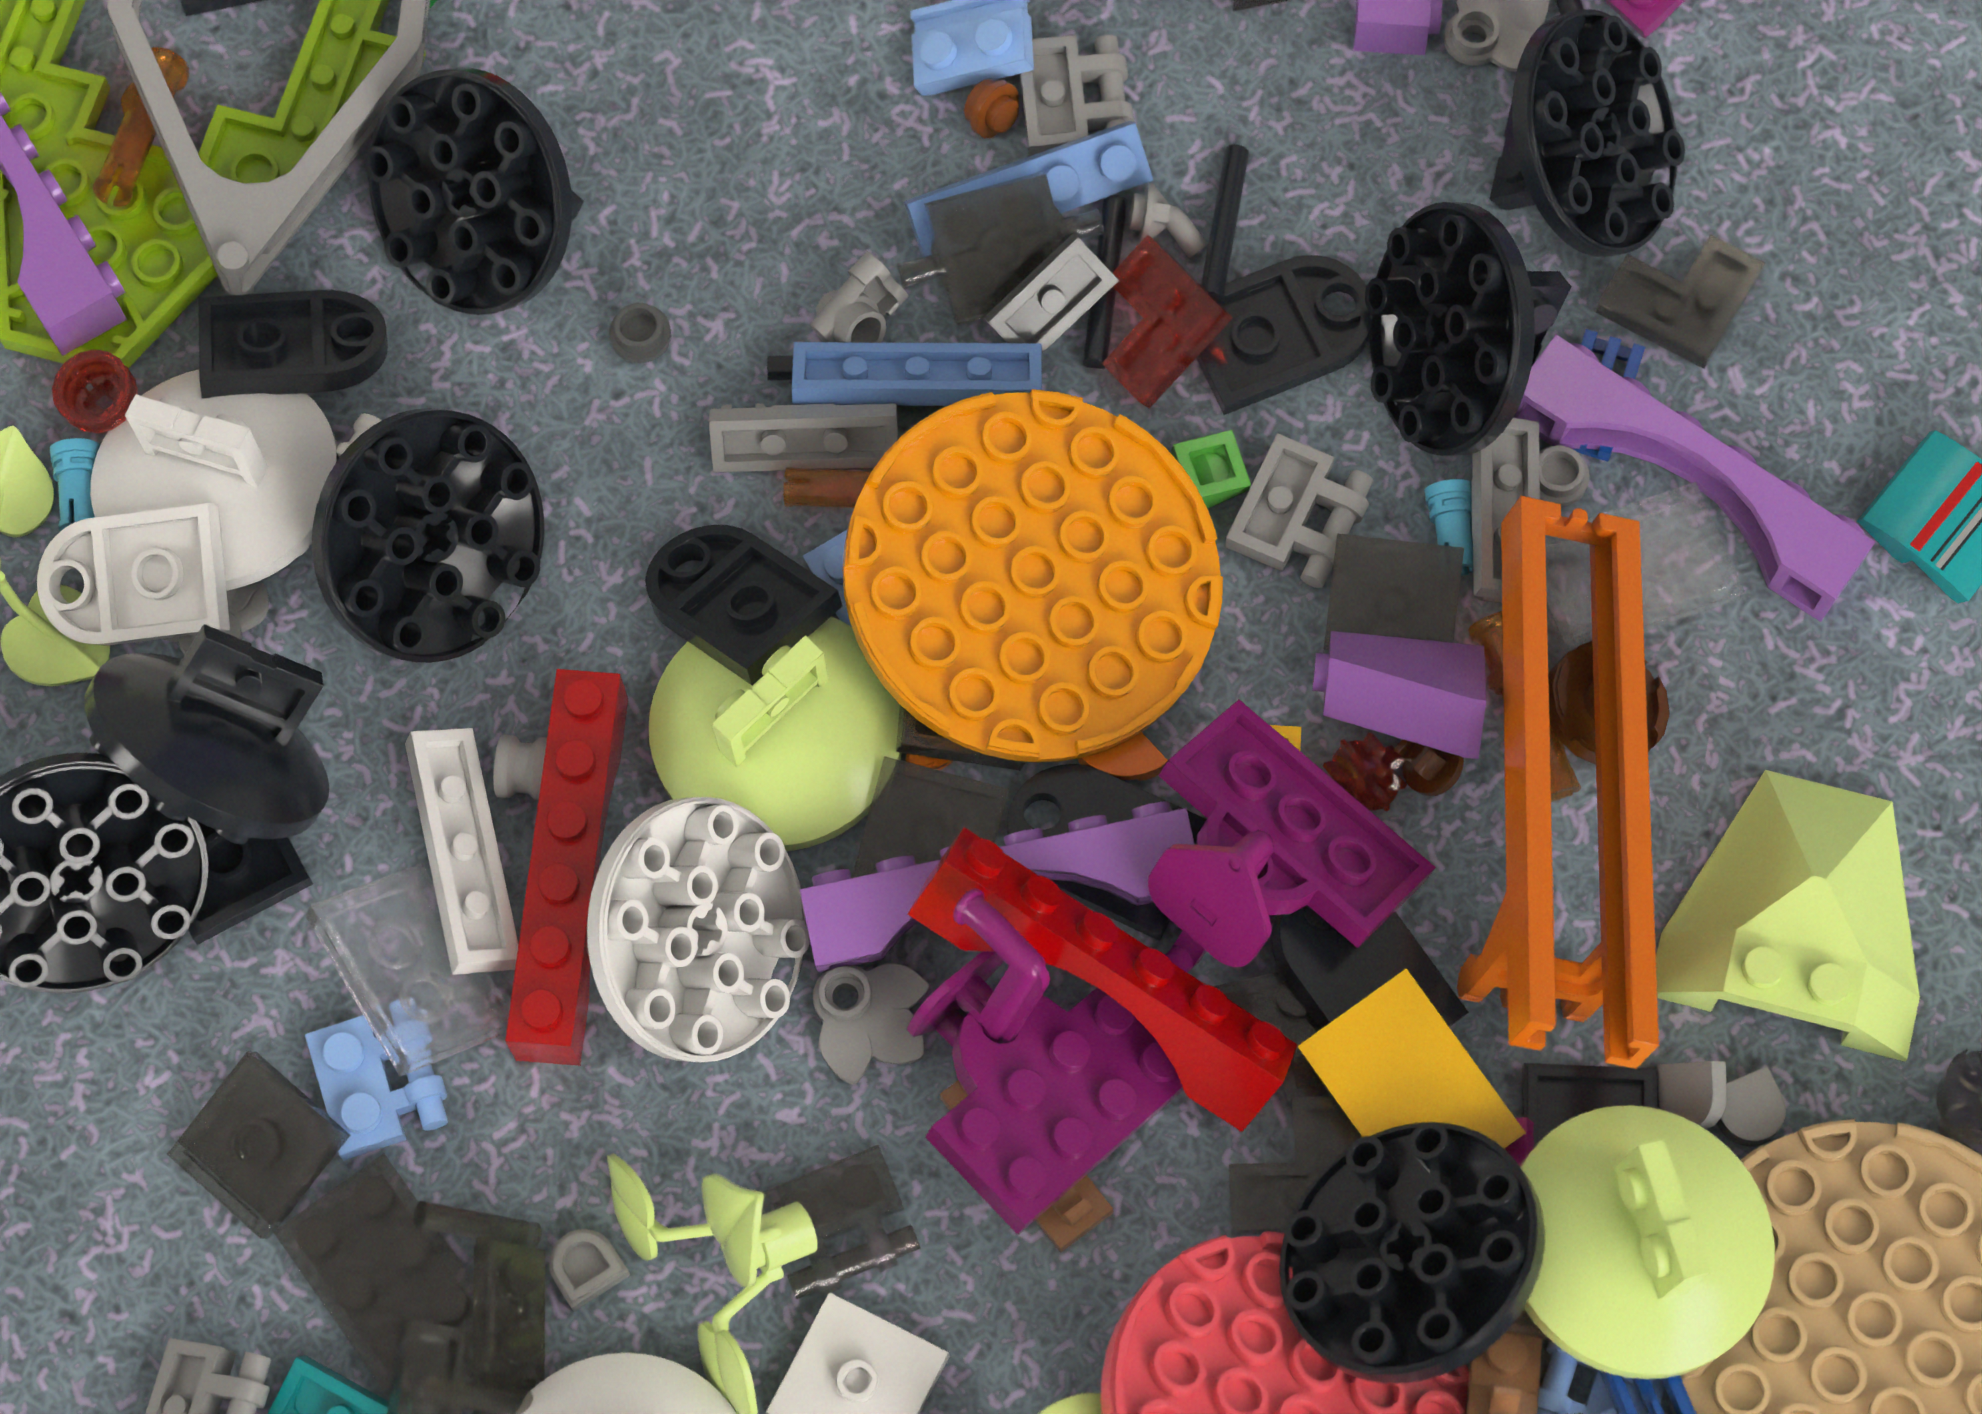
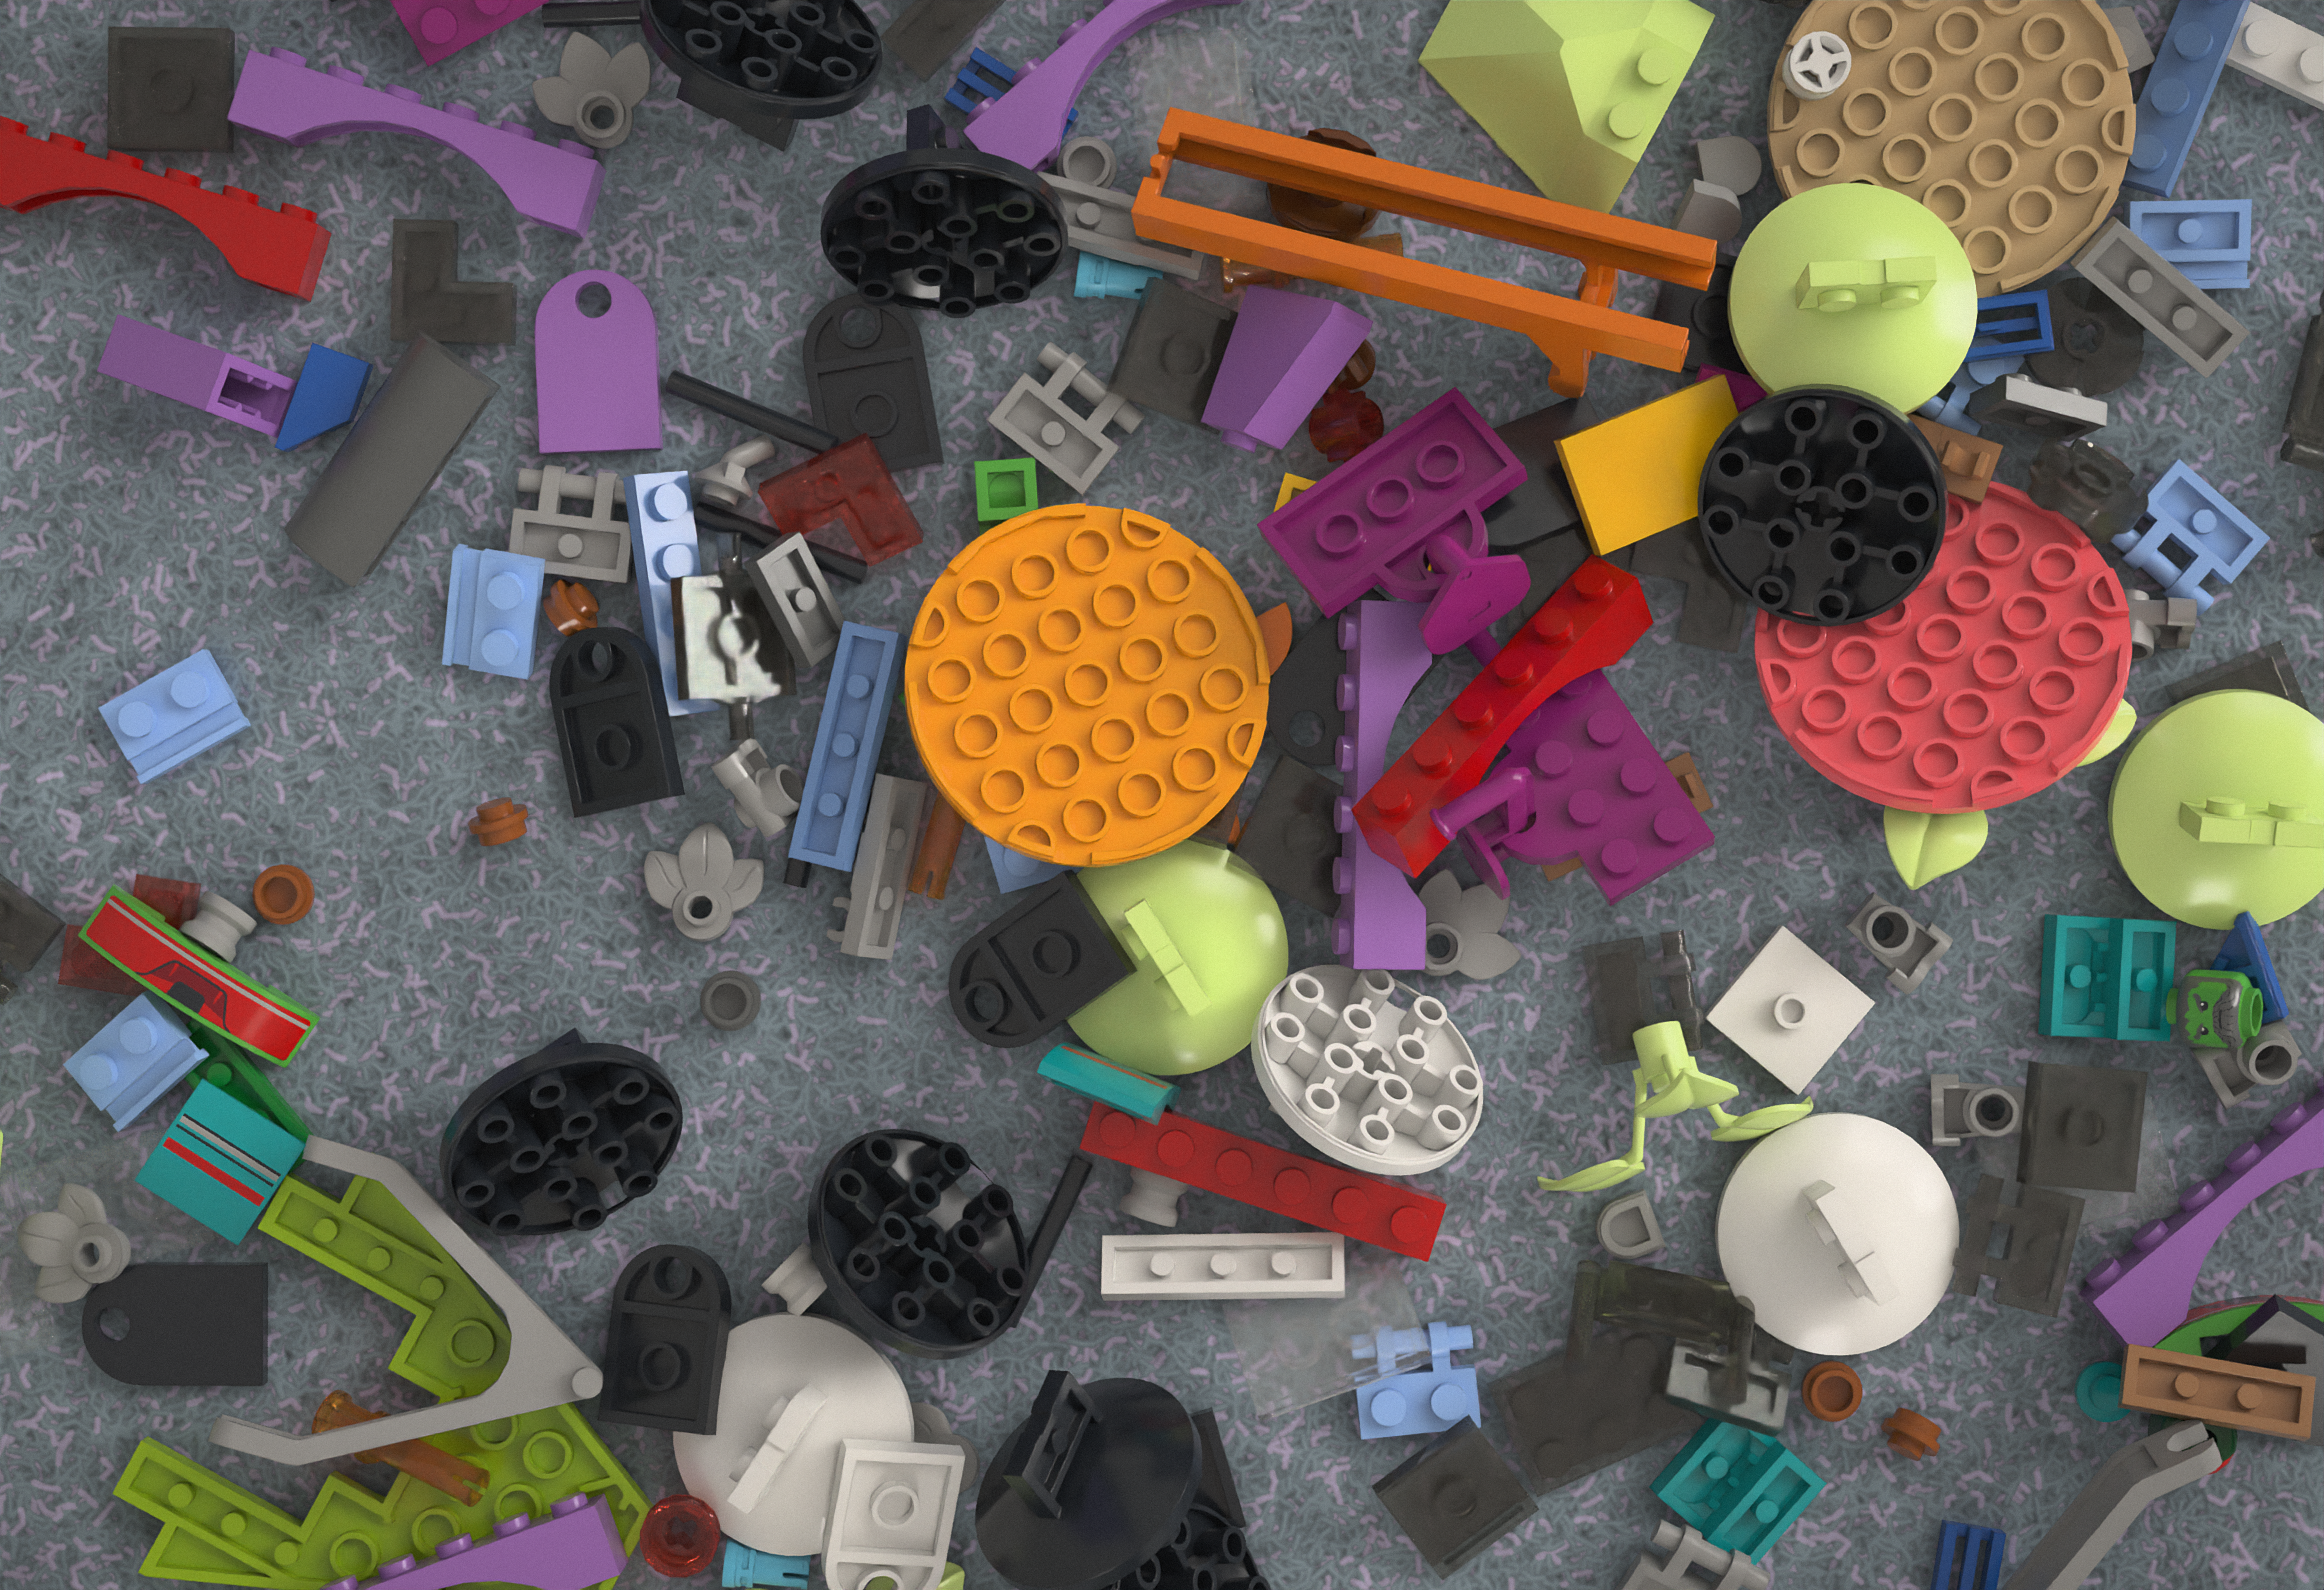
camera: 80 degrees left, 20 degrees up
none -> dark orange plate [467,797,529,846]
none -> medium lavender tile [534,270,663,455]
none -> black tile [549,627,685,818]
none -> light grey plate [644,822,764,942]
none -> black bar [1010,1155,1094,1328]
none -> teal slope [1037,1042,1182,1126]
none -> white wheel [1782,31,1851,101]

